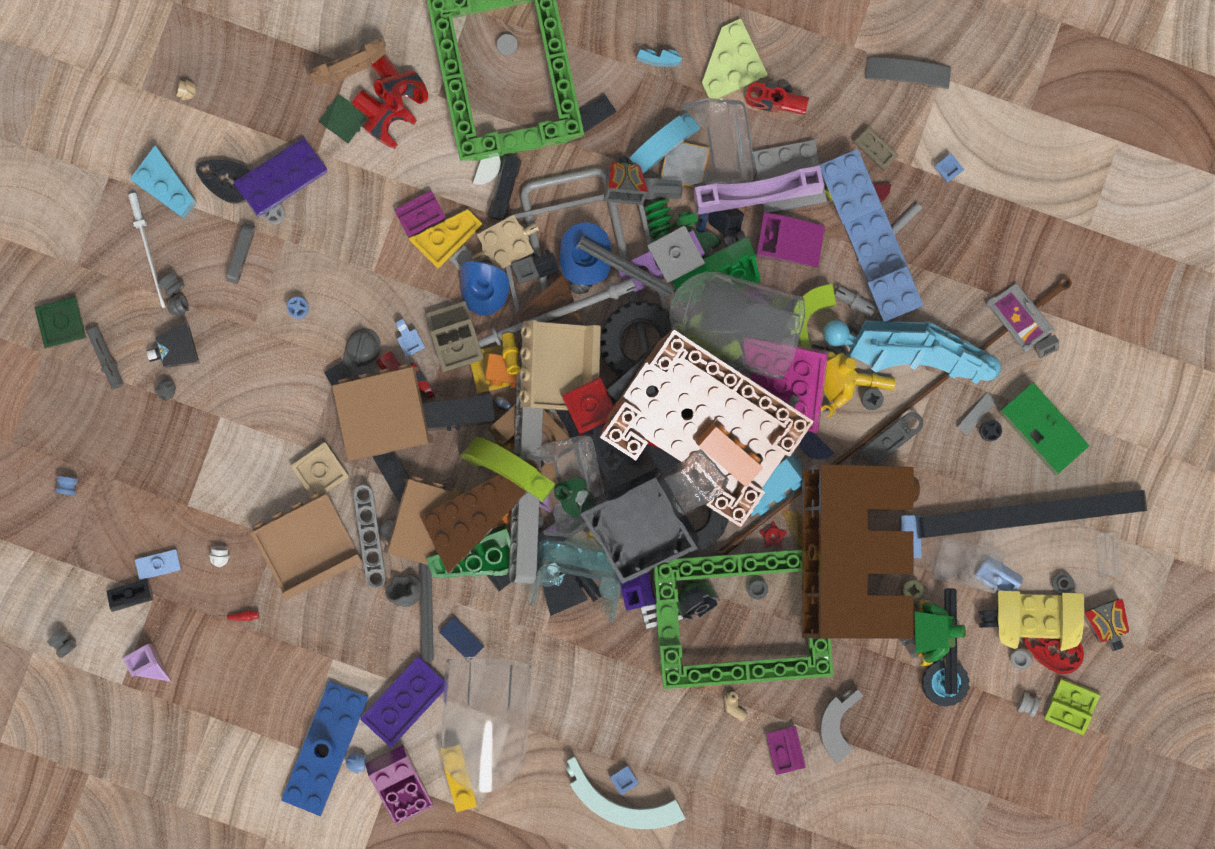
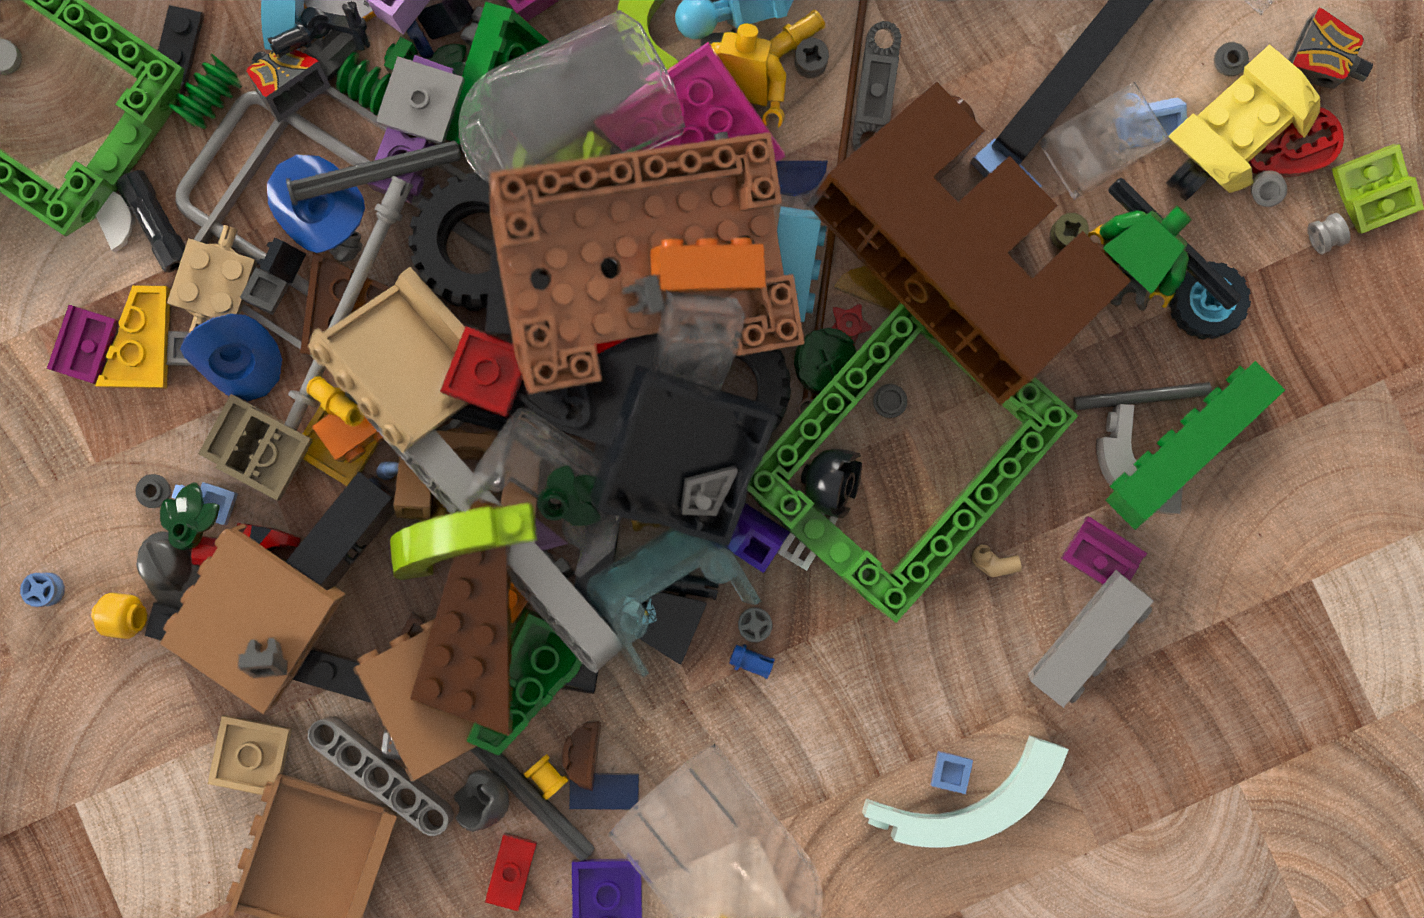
camera: 35 degrees left, 0 degrees up
none -> yellow head [91,592,147,639]
none -> dark grey plate [135,474,171,508]
none -> dark green plate [160,482,220,550]
none -> green piece [168,53,242,129]
none -> dark grey tile [238,638,288,678]
none -> black pin [268,1,371,59]
none -> red plate [485,833,537,911]
none -> yellow bush [523,754,569,800]
none -> reddish brown plate [562,721,601,791]
none -> dark grey tile [622,275,665,315]
none -> light grey piece [680,466,738,516]
none -> blue pin [729,644,775,679]
none -> dark grey wheel [738,607,772,642]
none -> dark green tile [794,328,856,395]
none -> light grey brick [1028,570,1154,708]
none -> dark grey bar [1073,382,1212,411]
none -> green brick [1105,361,1285,530]

